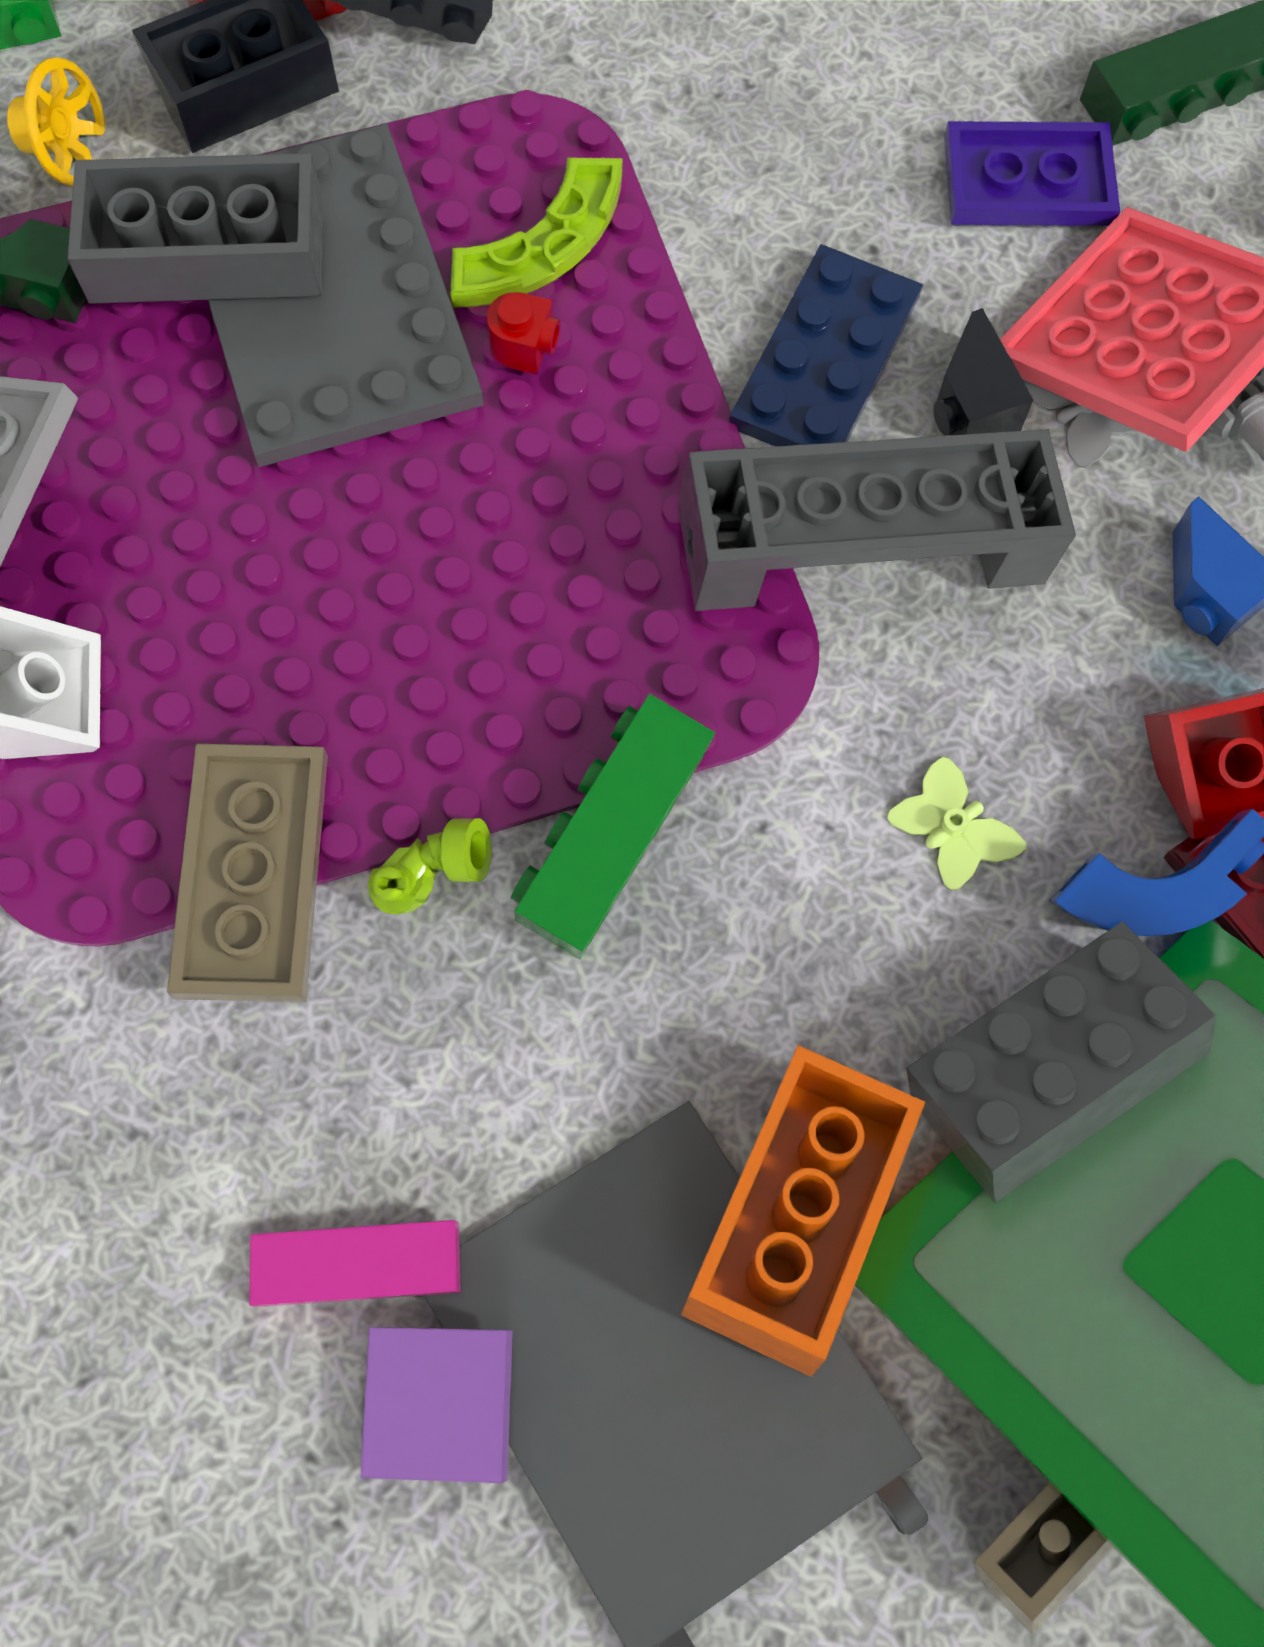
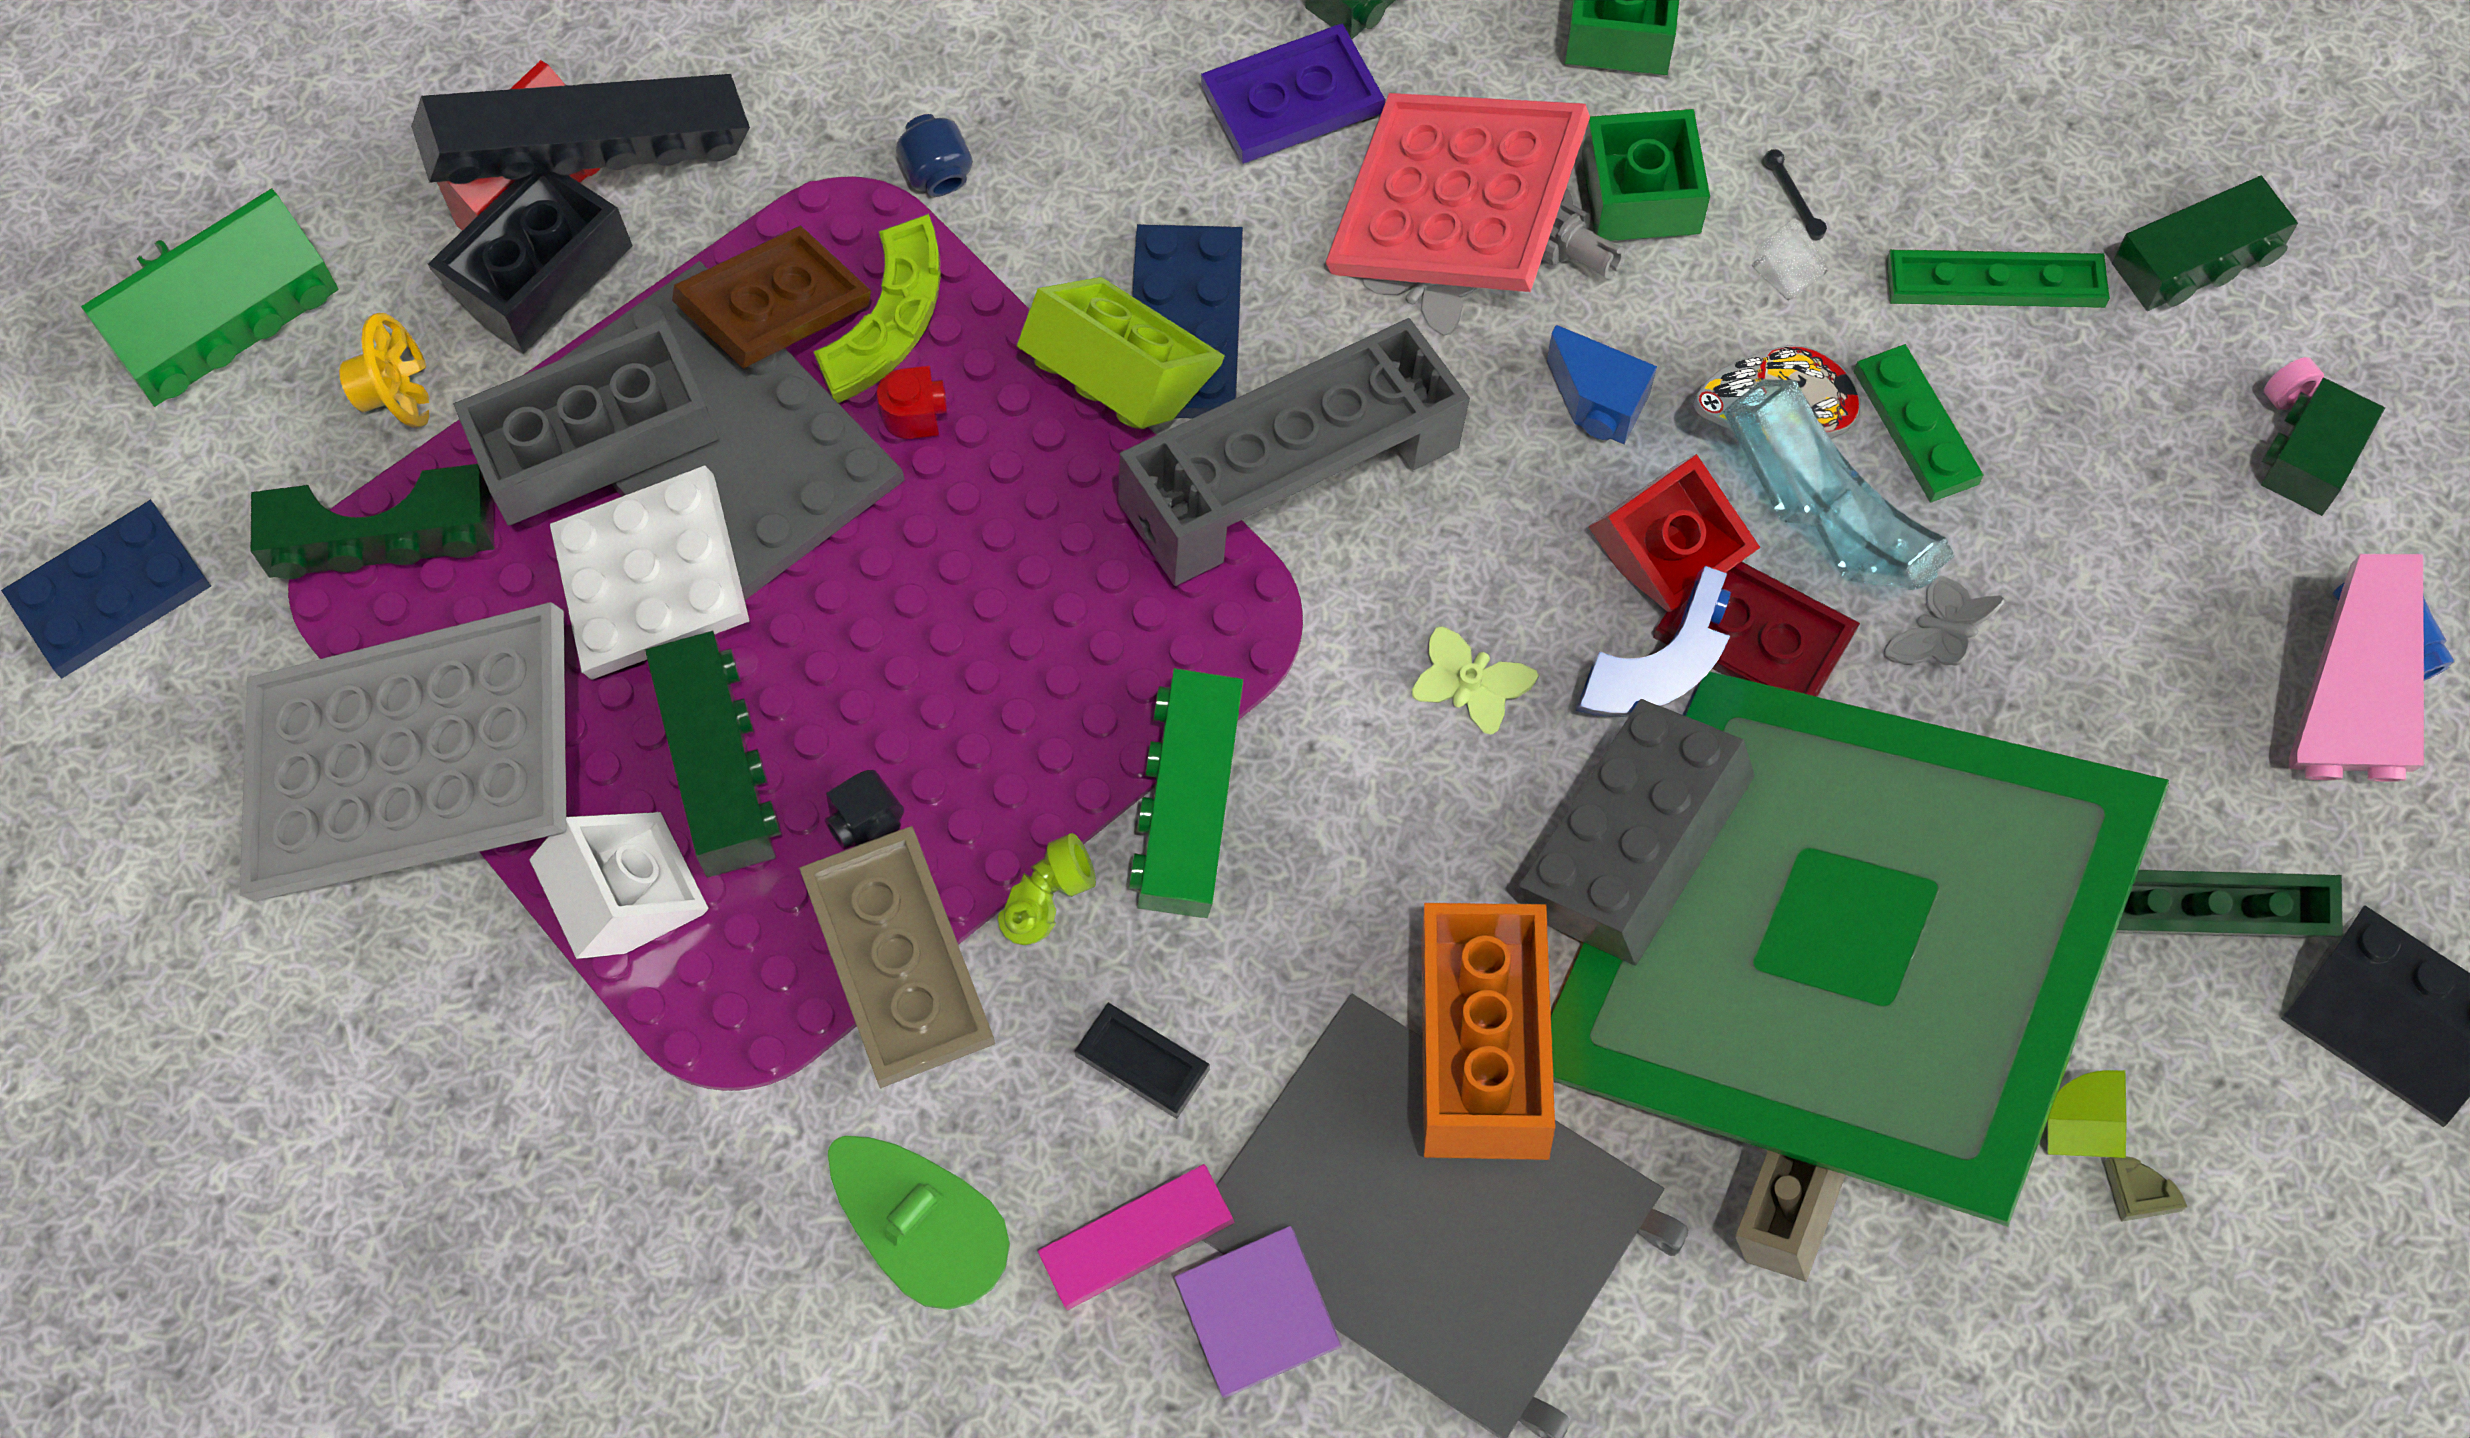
camera: 20 degrees left, 5 degrees down
black slope [933,308,1033,435] -> none
none -> white plate [550,466,749,680]
none -> dark green brick [645,630,781,878]
none -> reddish brown plate [672,225,871,369]
none -> black plate [825,770,904,849]
none -> bright green shield [828,1136,1010,1310]
none -> dark blue head [896,114,973,197]
none -> lime slope [1017,277,1225,429]
none -> black tile [1075,1002,1210,1119]

